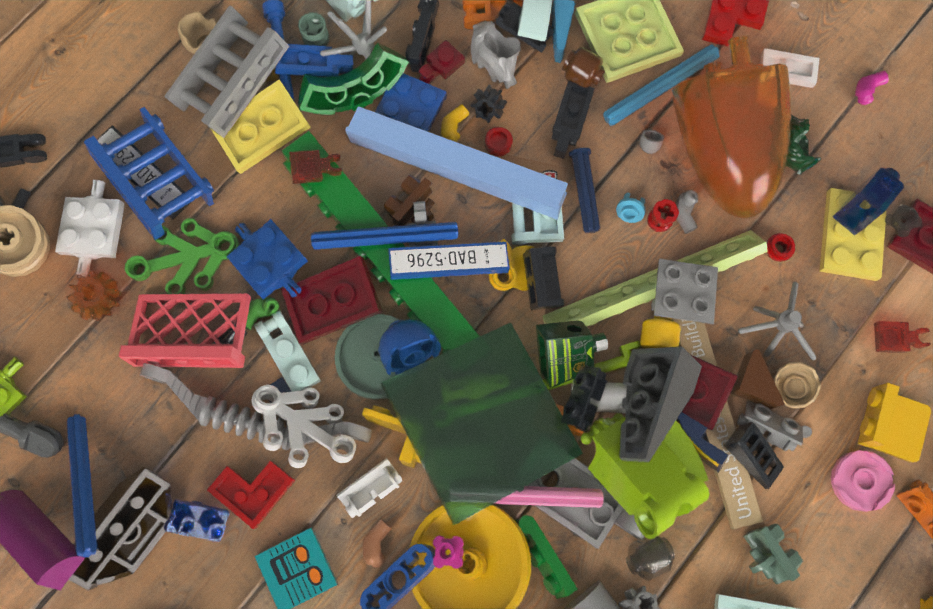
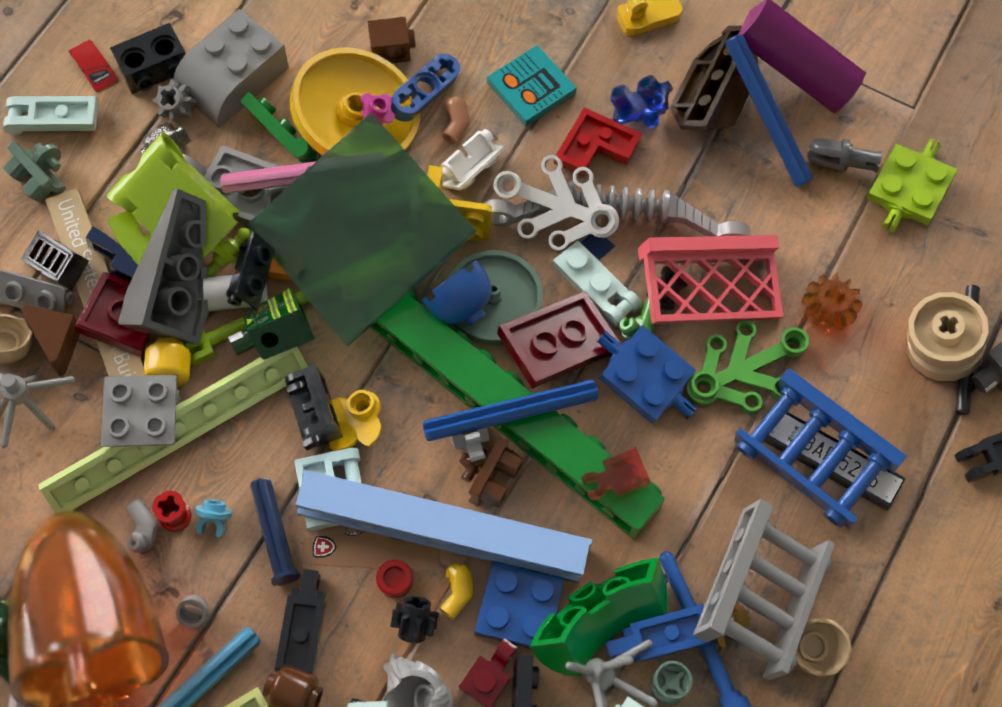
camera: 170 degrees right, 10 degrees down
white plate [55,180,125,276] -> none
light yellow plate [210,80,311,174] -> none
white tile [388,242,510,280] -> none
red plate [766,233,795,262] -> none

